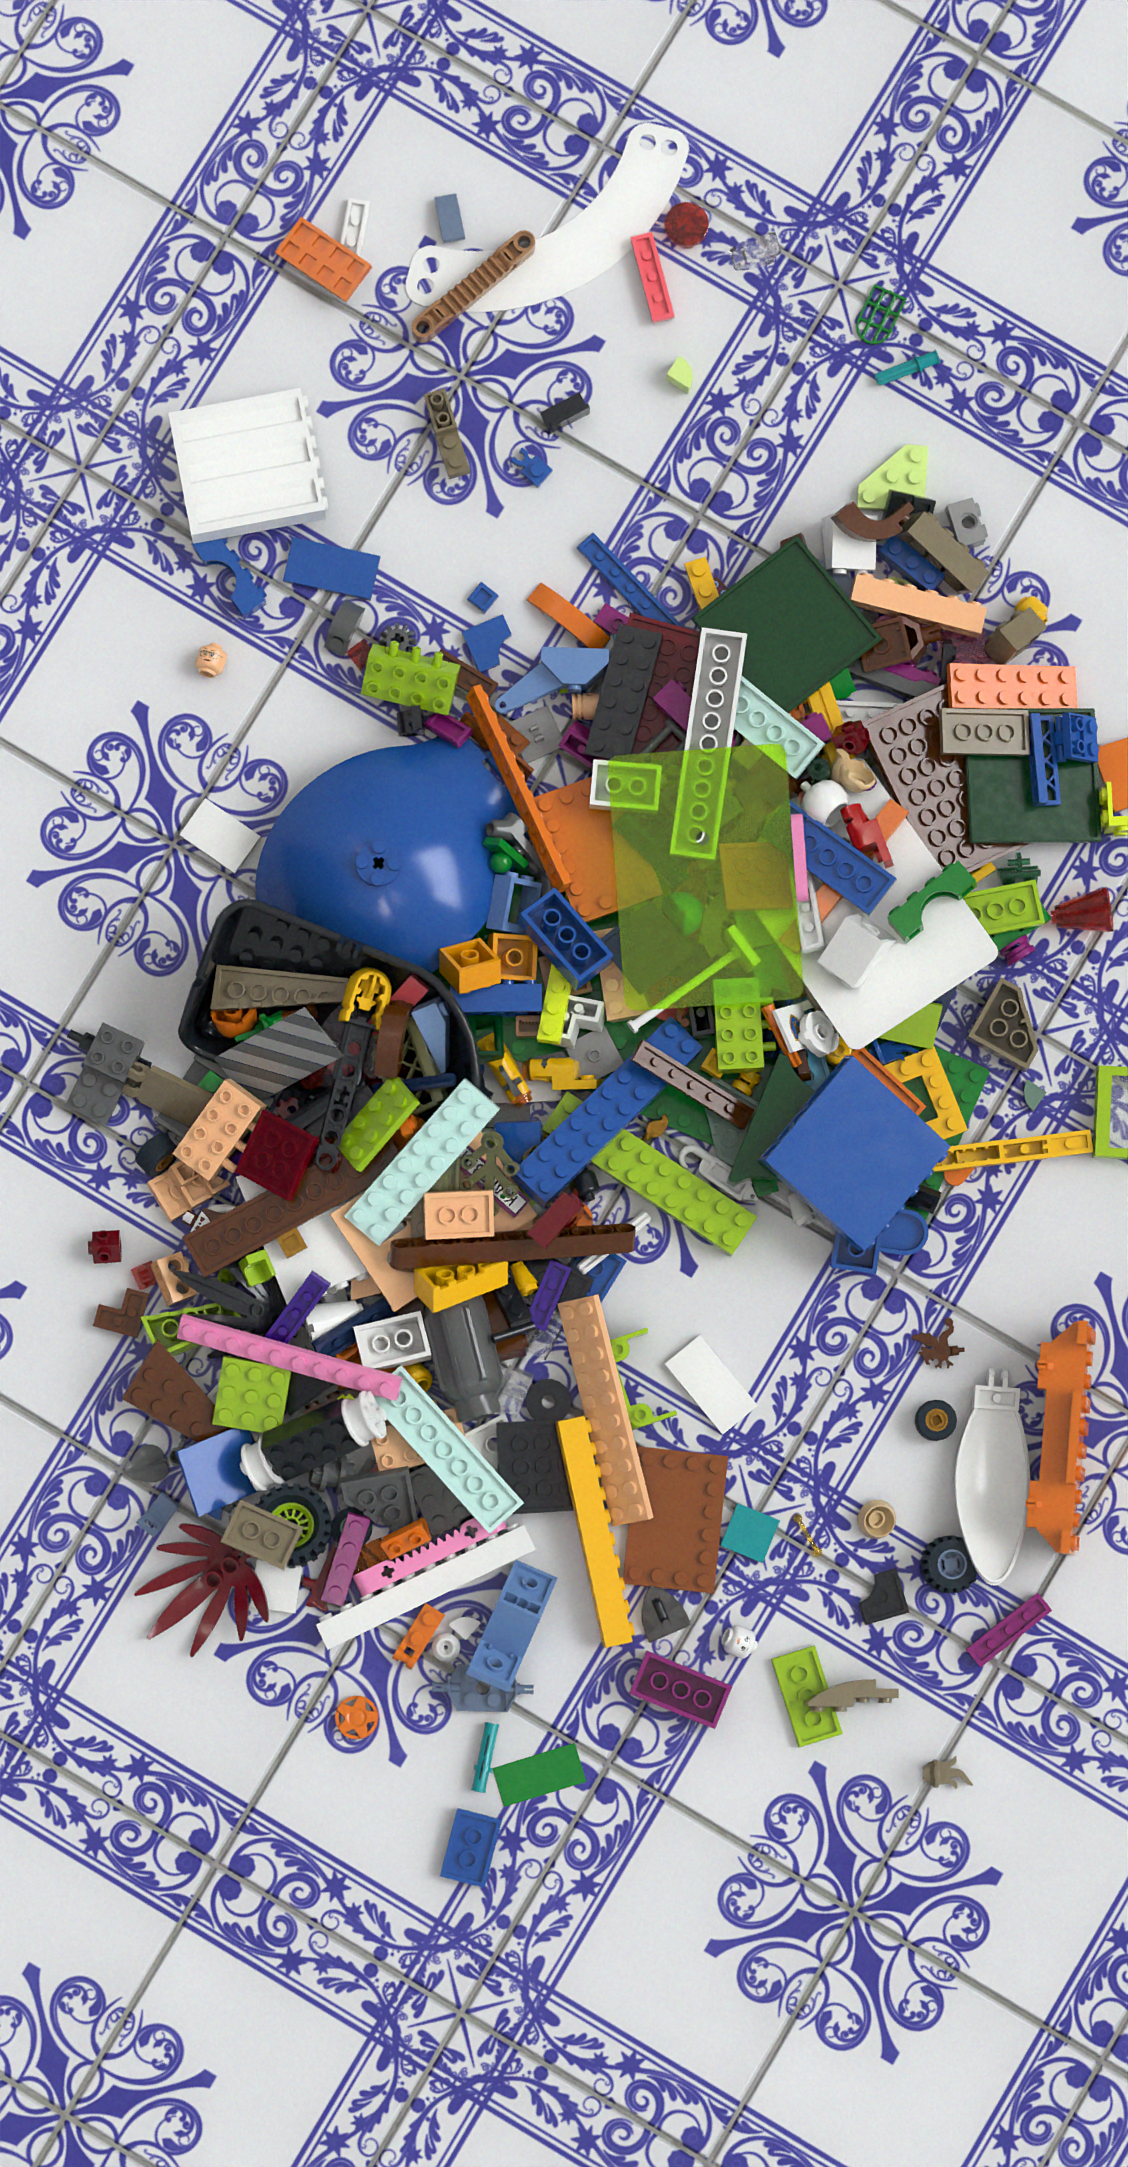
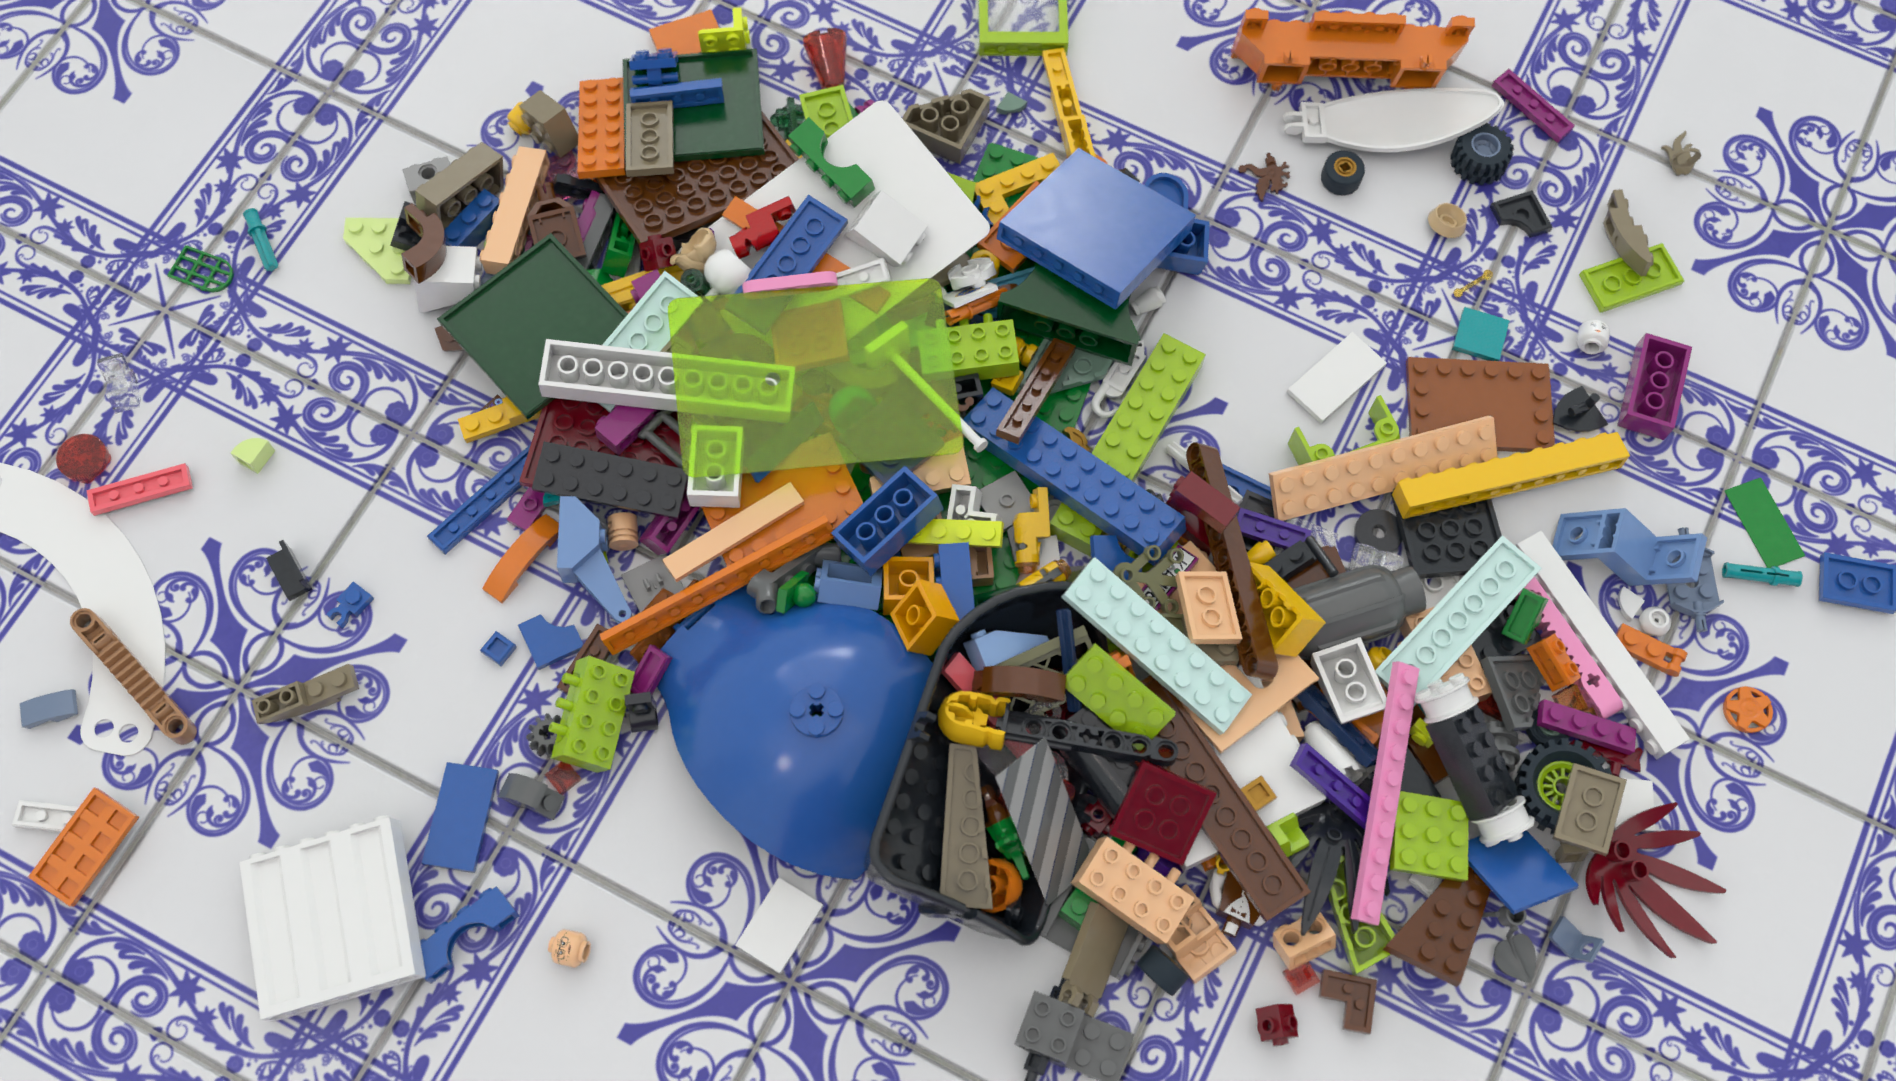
camera: 90 degrees left, 15 degrees down
none -> green slope [601,212,635,278]
none -> light nougat tile [662,482,804,582]
none -> green tile [1502,588,1549,645]

